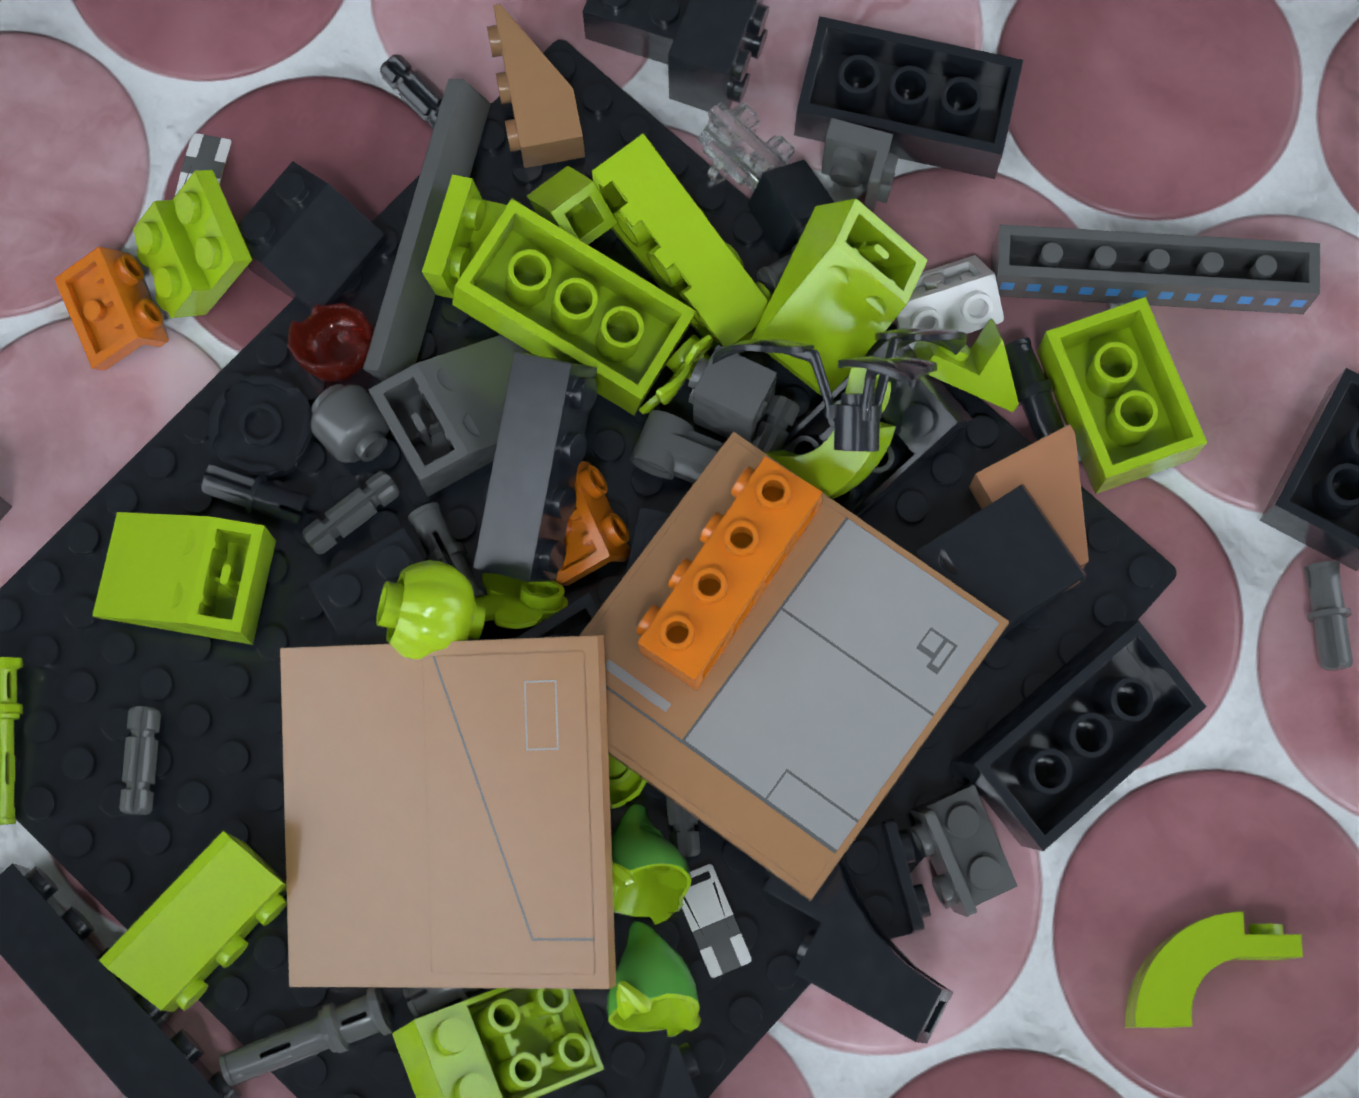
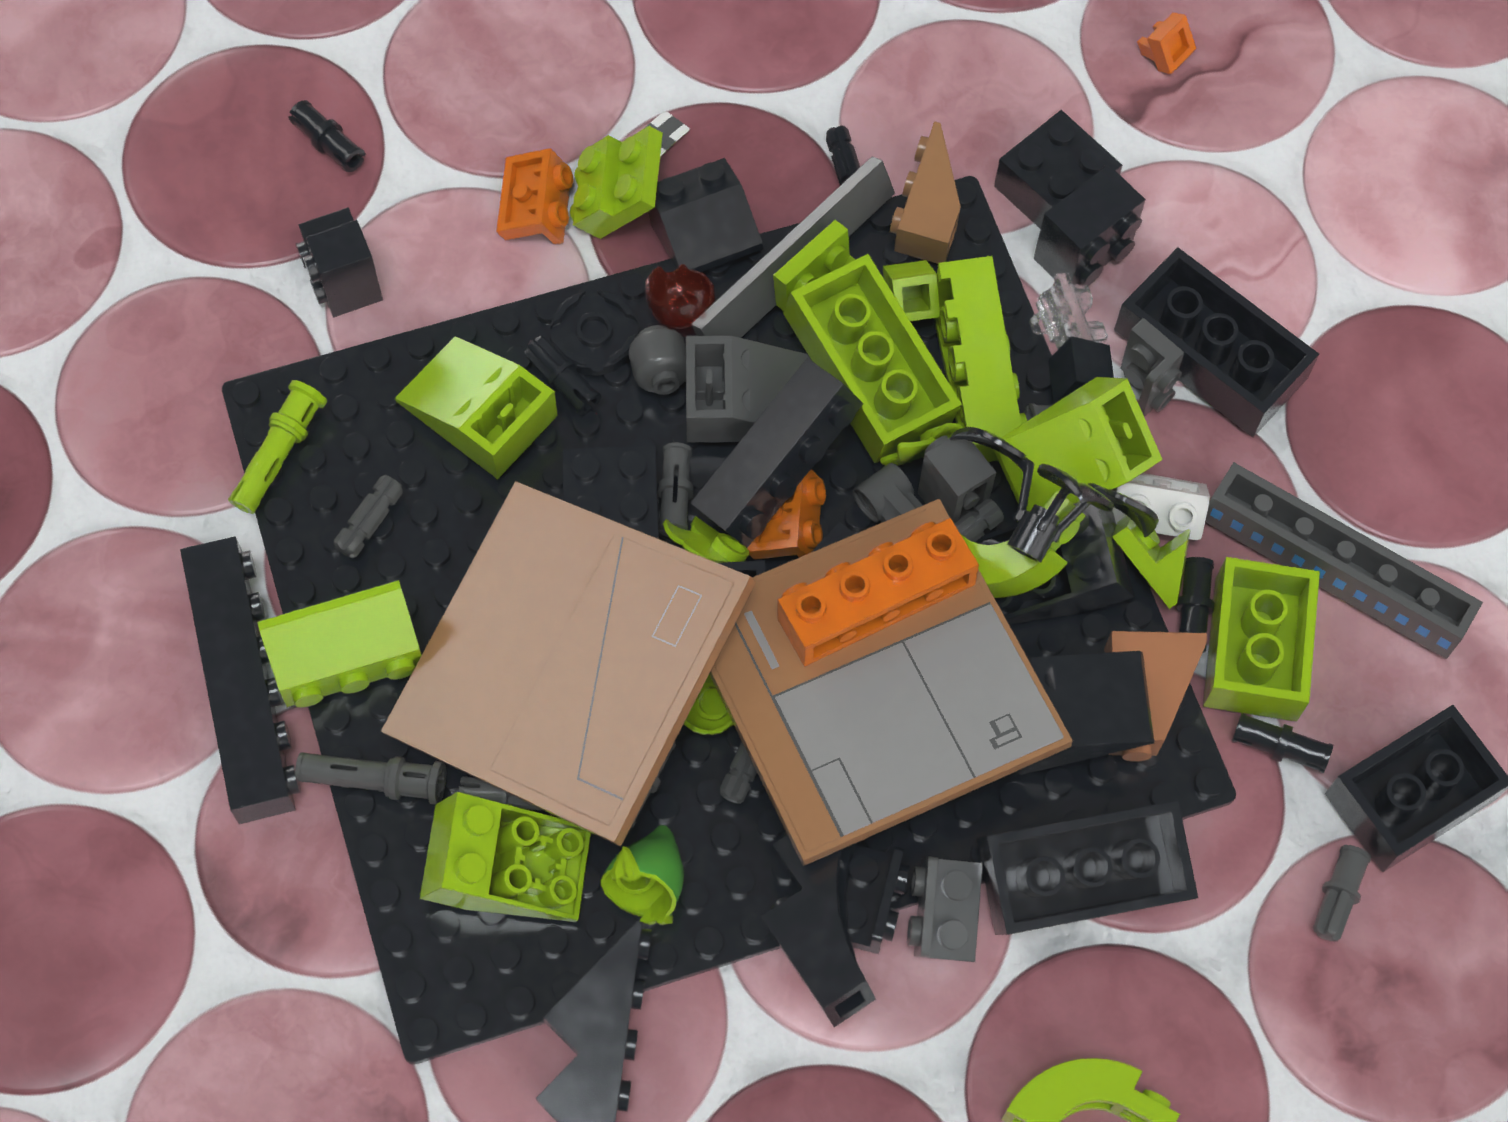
camera: 25 degrees right, 10 degrees down
dark grey axle [302,471,400,555] -> none
lime plant [376,560,485,660] -> none
hat [611,803,691,925] -> none
sticker [682,864,751,978] -> none
none -> black pin [1232,713,1334,773]

